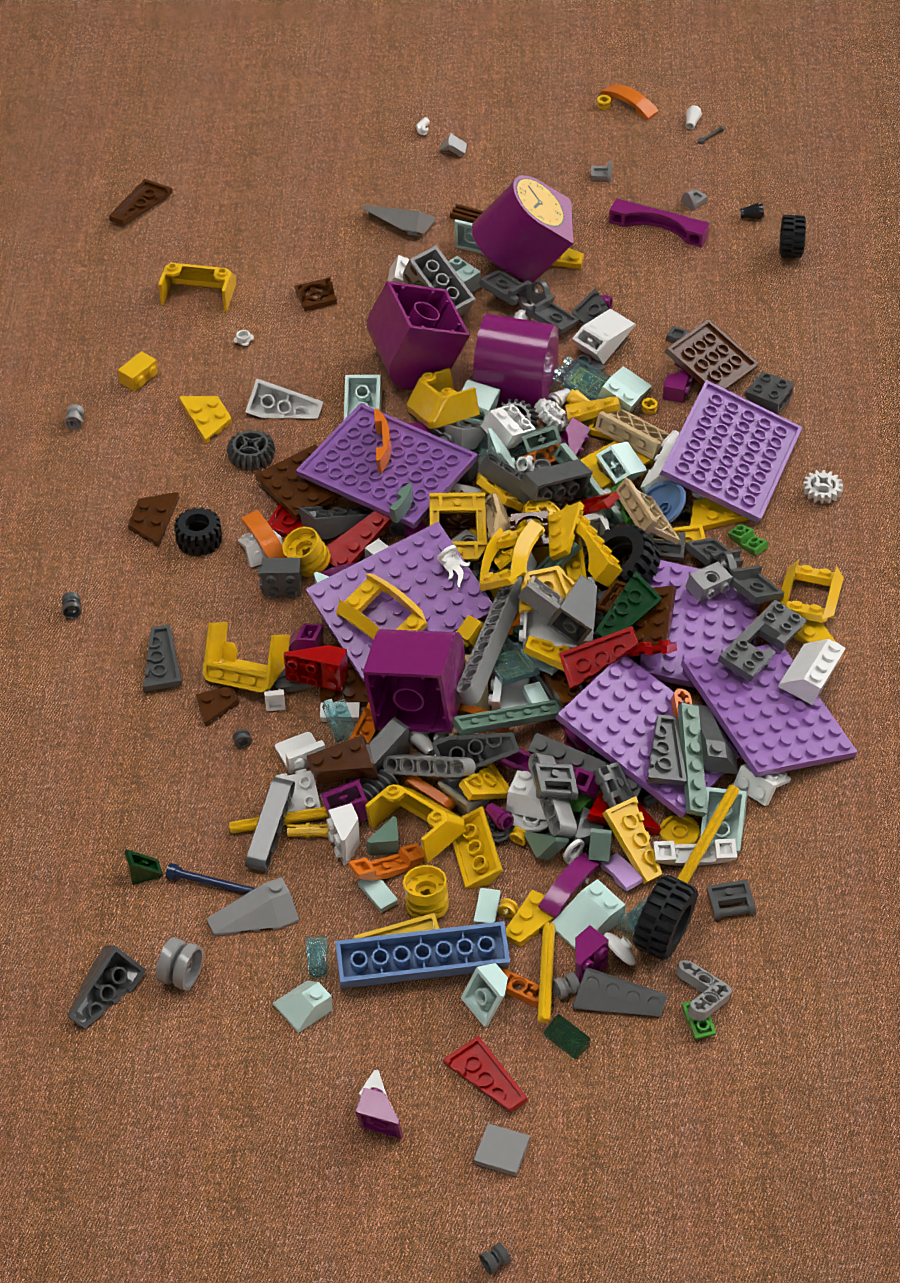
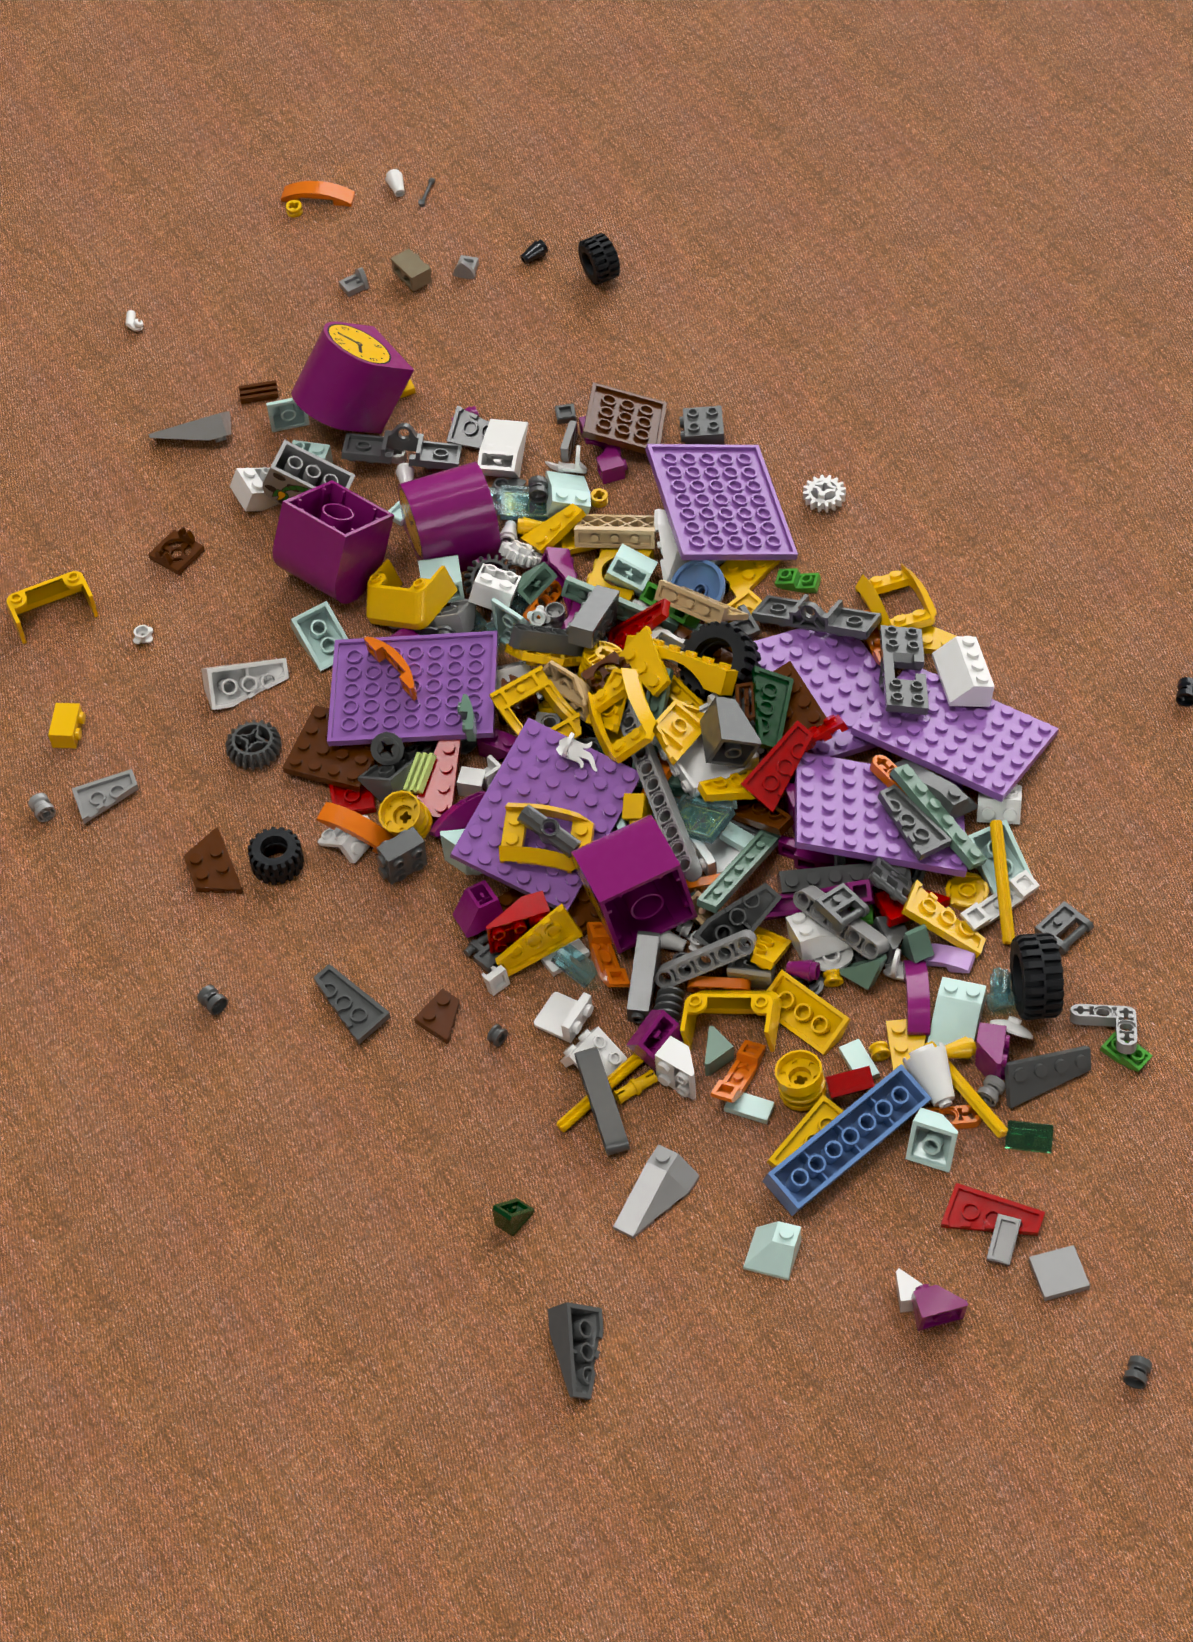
camera: 30 degrees left, 5 degrees up
light grey wheel [156,937,204,991] -> none
dark blue piece [166,863,255,894] -> none
yellow wing [179,396,232,444] -> none
yellow windscreen [203,622,290,692] -> none
clear light blue piece [306,936,328,977] -> none
reddish brown wedge [307,735,379,784] -> none
light grey tile [439,133,467,157] -> none
light grey slope [518,575,564,620] -> none
magenta arch [609,198,710,248] -> none
light grey brick [685,561,732,602] -> none
none -> light grey wing [72,769,139,824]
none -> dark grey gear [371,731,405,765]
none -> dark tan brick [391,249,432,292]
none -> yellowish green tile [403,752,437,794]
none -> yellow wing [495,903,583,977]
none -> dark grey piece [517,804,581,858]
none -> dark grey wheel [528,475,548,503]
none -> white piece [545,445,587,474]
none -> light grey tile [560,420,578,463]
none -> red panel [826,1066,875,1099]
none -> white cone [902,1042,955,1109]
none -> yellow cone [945,1036,976,1059]
none -> light grey tile [986,1214,1021,1266]

